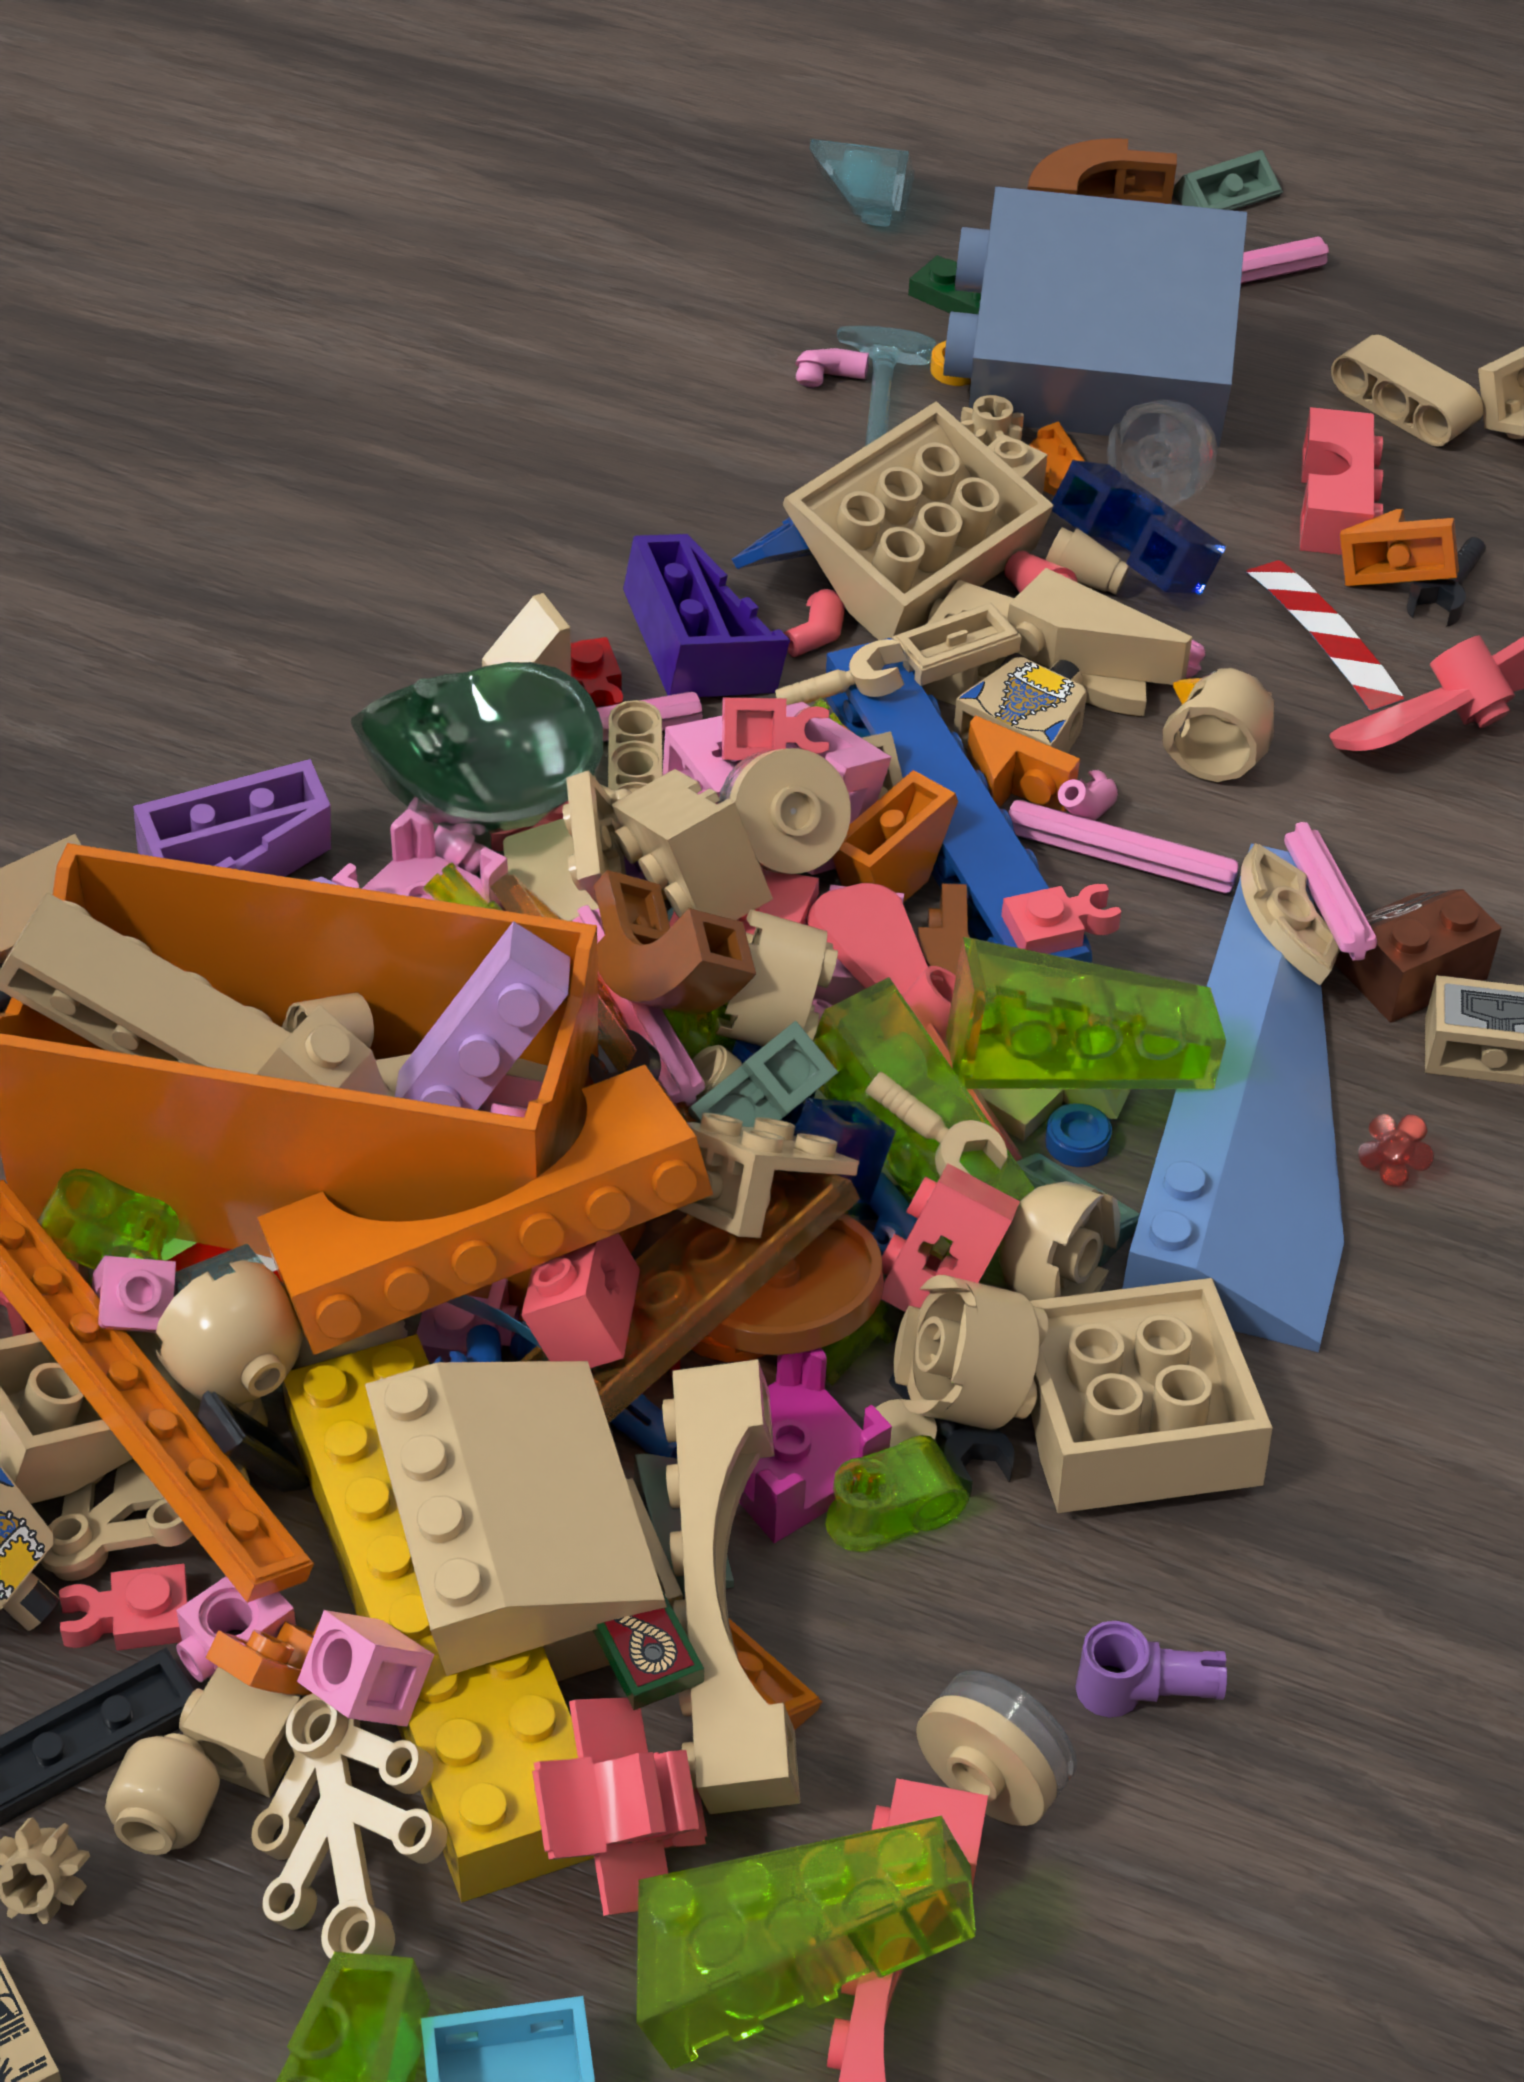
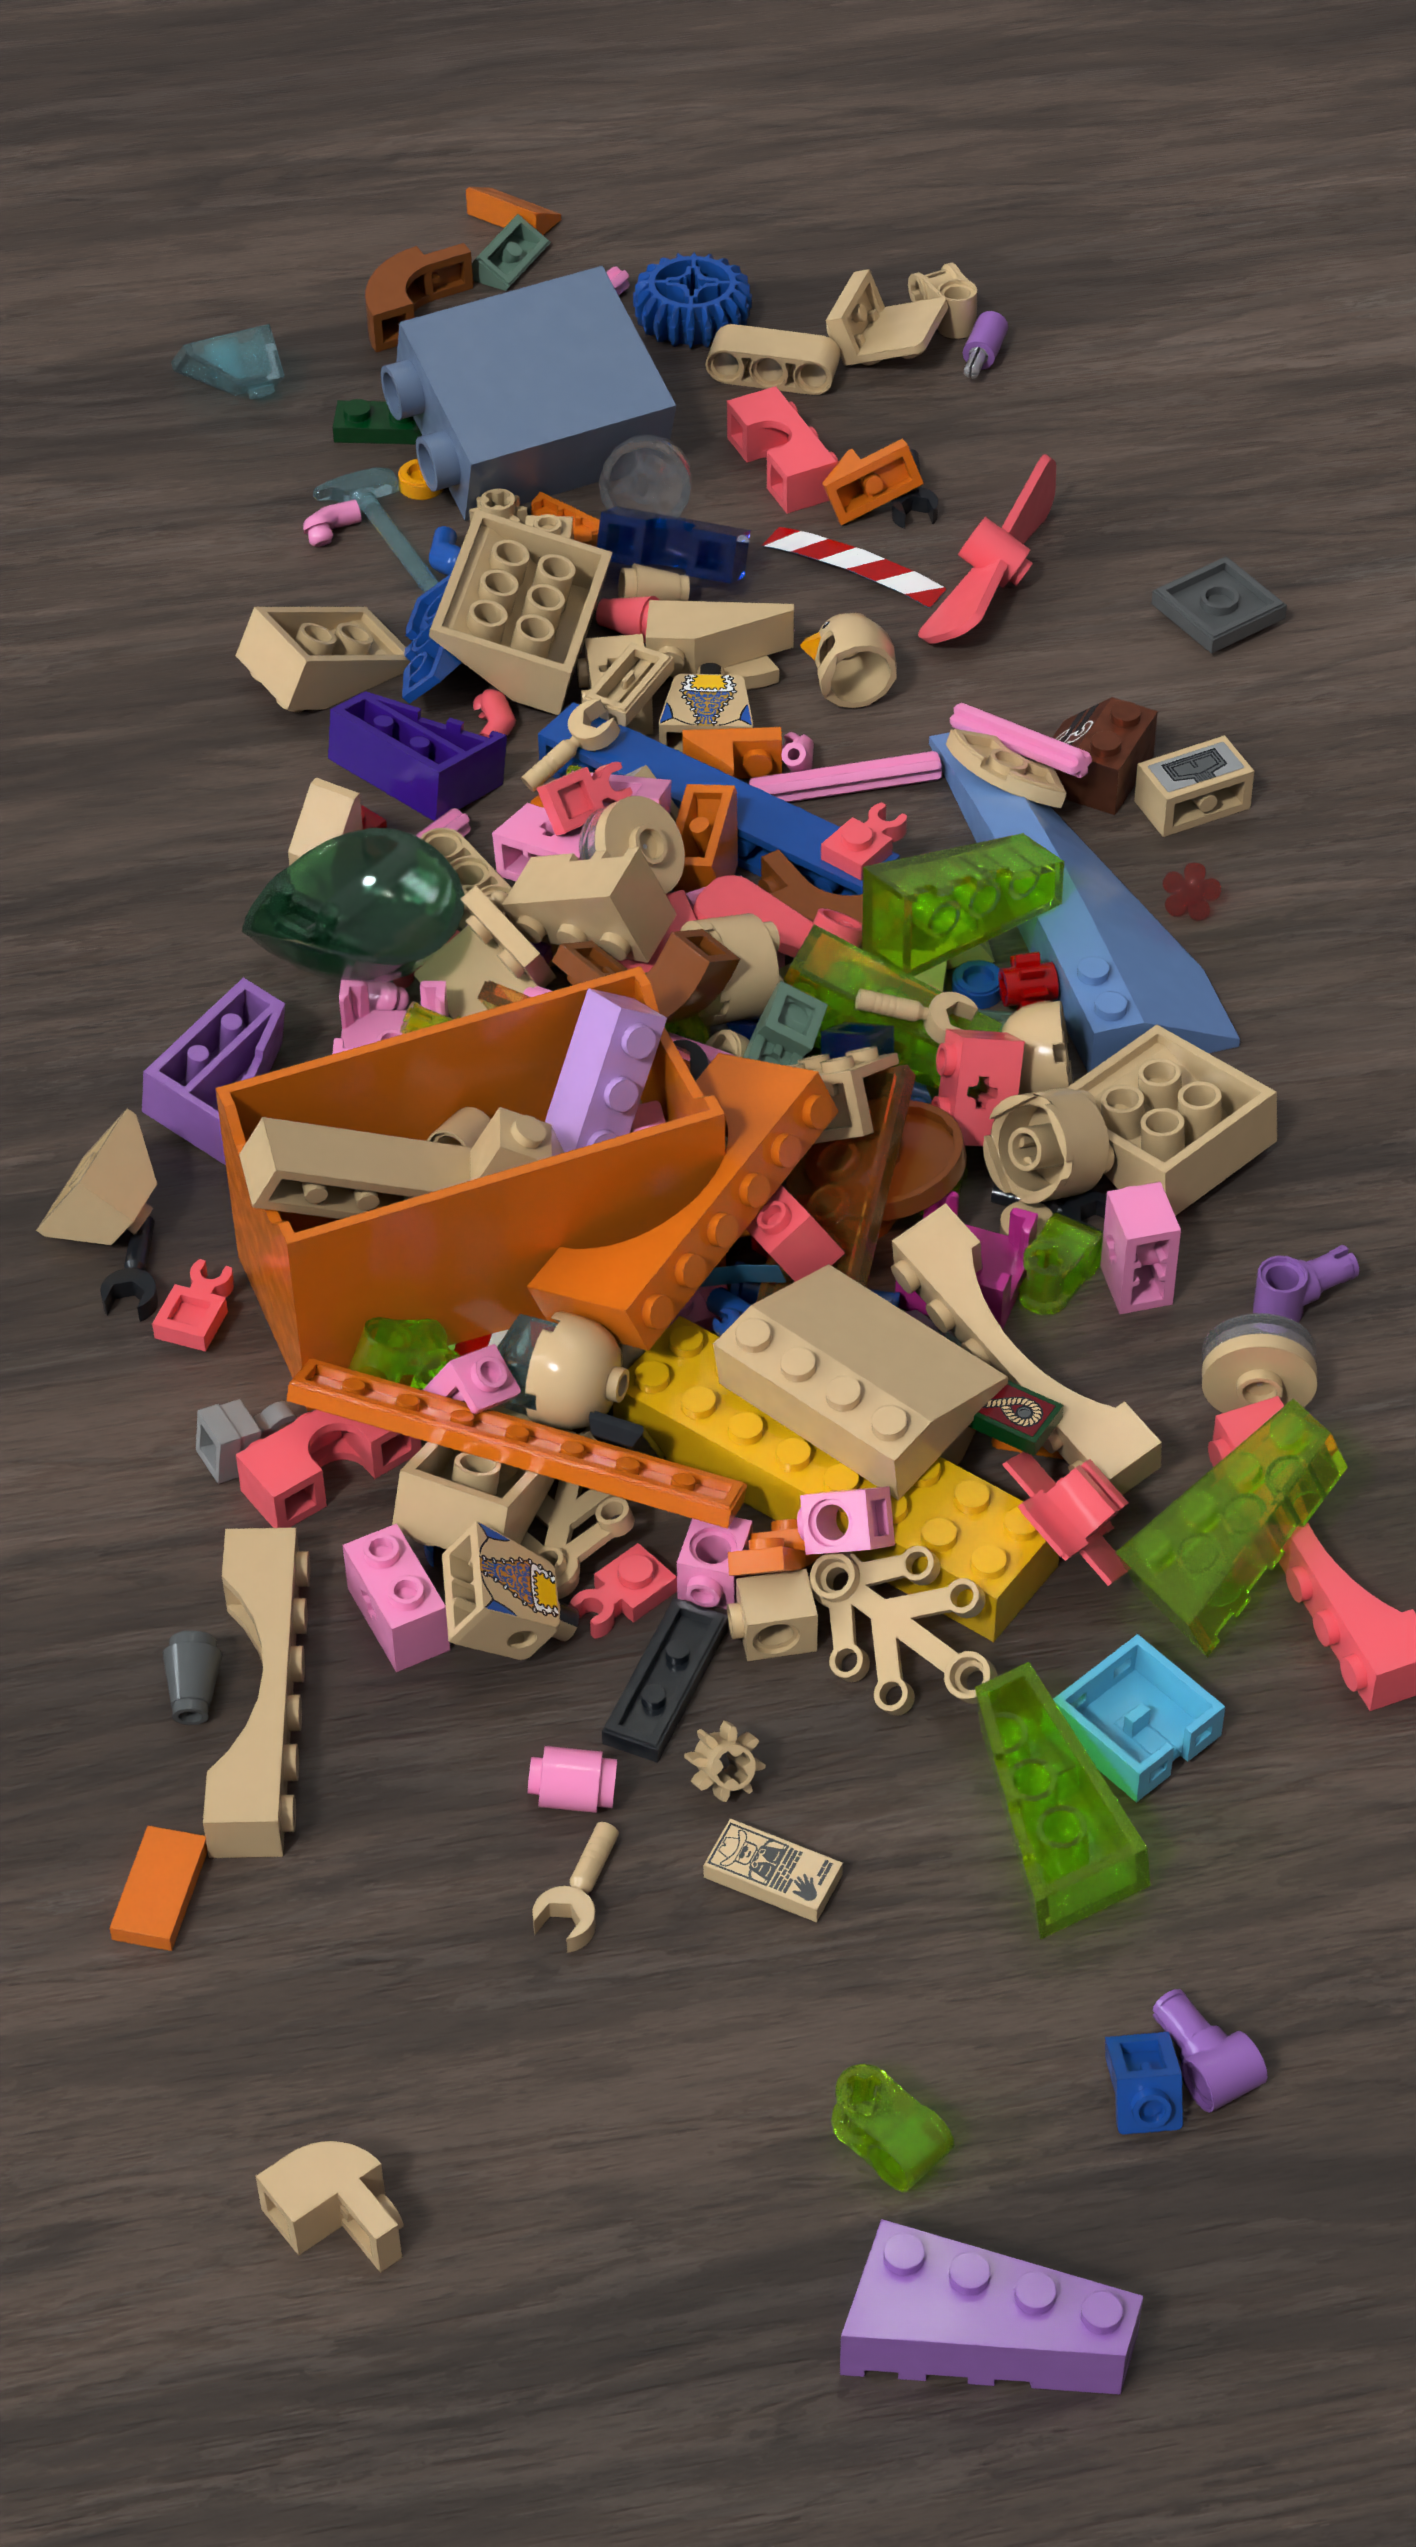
camera: 30 degrees left, 0 degrees up
tan head [105,1733,220,1855] -> none
none -> tan slope [235,607,411,712]
none -> orange slope [466,187,562,235]
none -> blue gear [633,252,752,349]
none -> red gear [998,952,1059,1010]
none -> bright pink brick [1100,1182,1181,1314]

